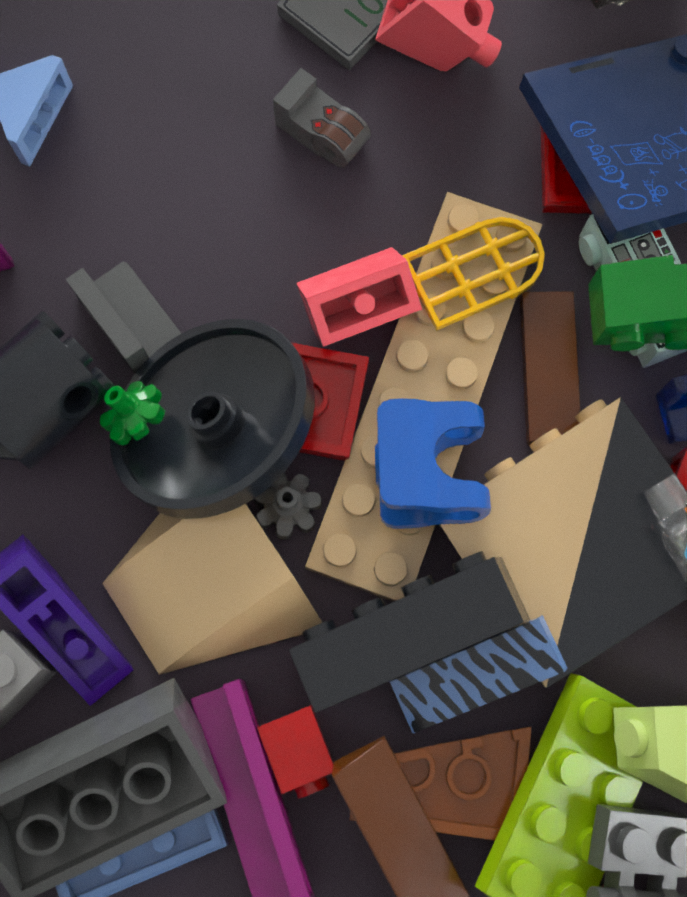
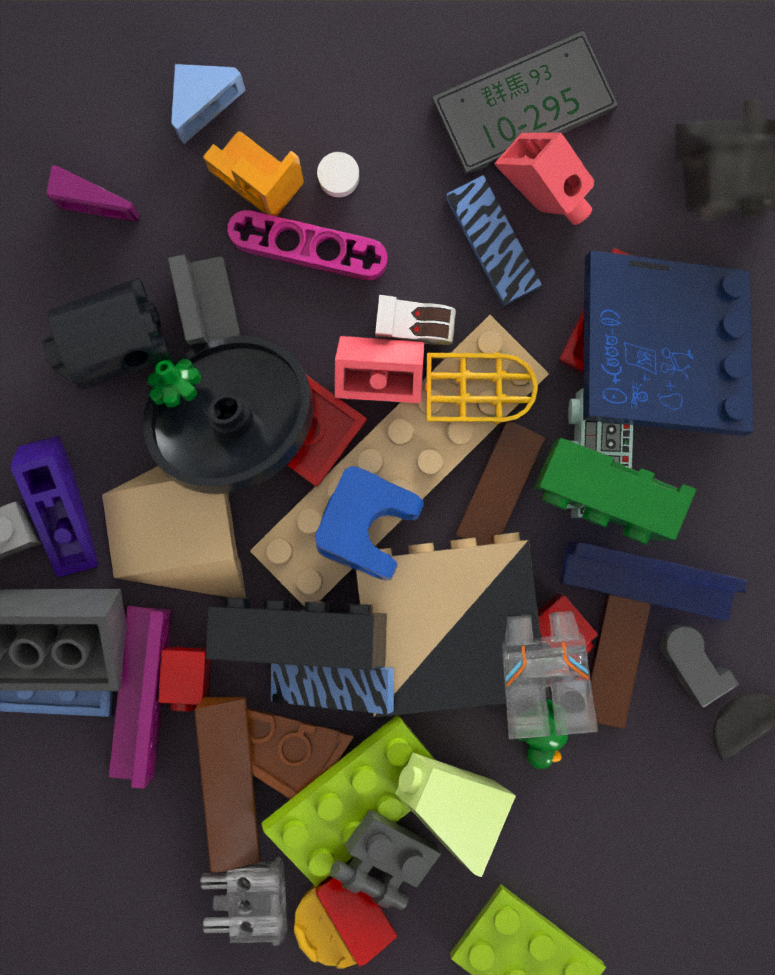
camera: 20 degrees right, 10 degrees up
dark grey plant [253,473,322,540] -> none
dark grey leg [273,68,371,168] -> none
none -> light orange panel [203,131,304,216]
none -> dark pink beam [227,210,388,281]
none -> white tile [317,152,359,197]
none -> white leg [375,295,456,345]
none -> tile [446,175,542,307]

